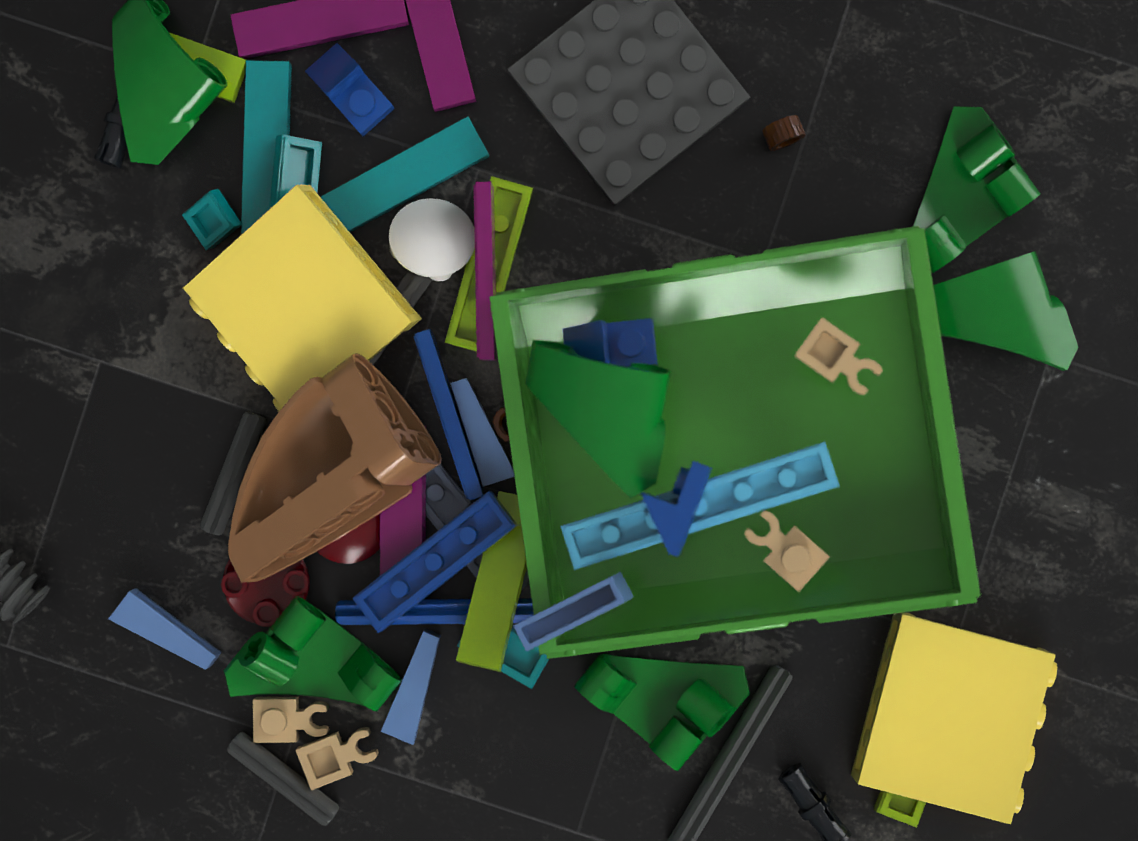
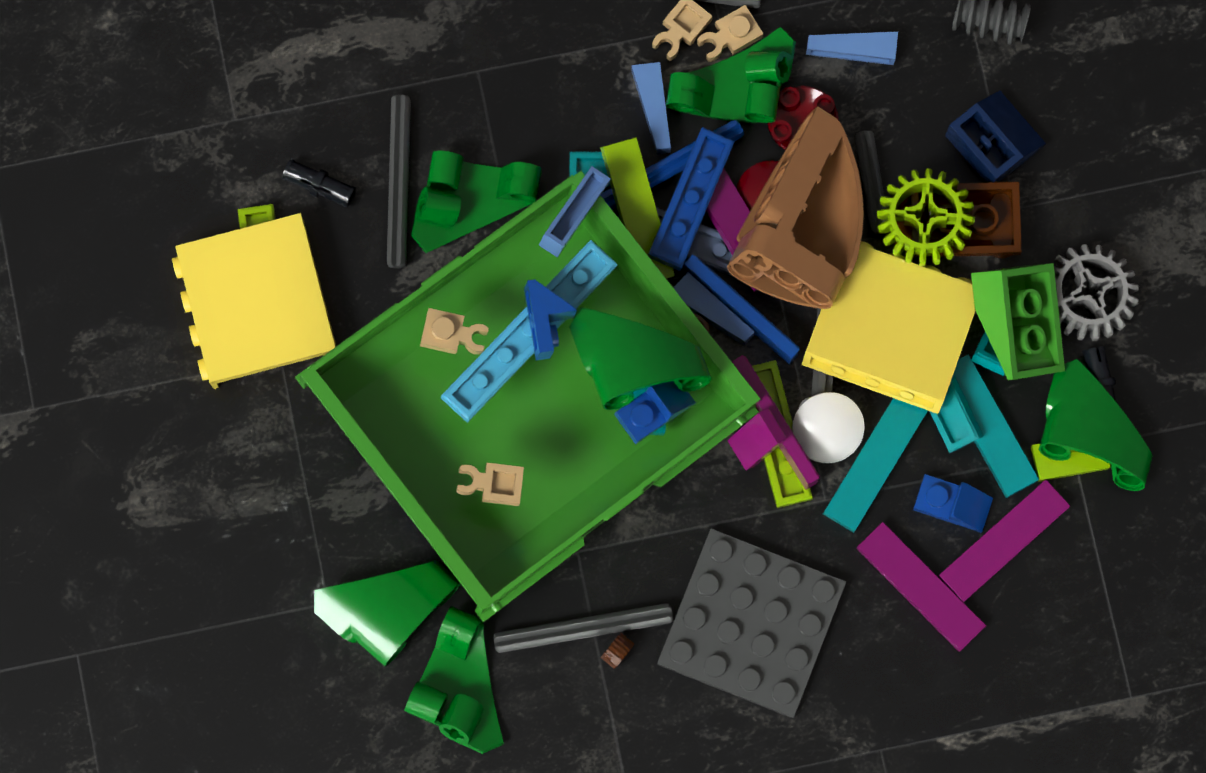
camera: 150 degrees right, 10 degrees down
none -> dark grey axle [493,603,673,653]
none -> magenta tile [727,408,787,471]
none -> lime gear [877,169,975,266]
none -> reddish brown slope [894,182,1022,258]
none -> dark blue slope [945,91,1046,183]
none -> bright green slope [971,263,1065,380]
none -> light grey gear [1054,244,1139,341]

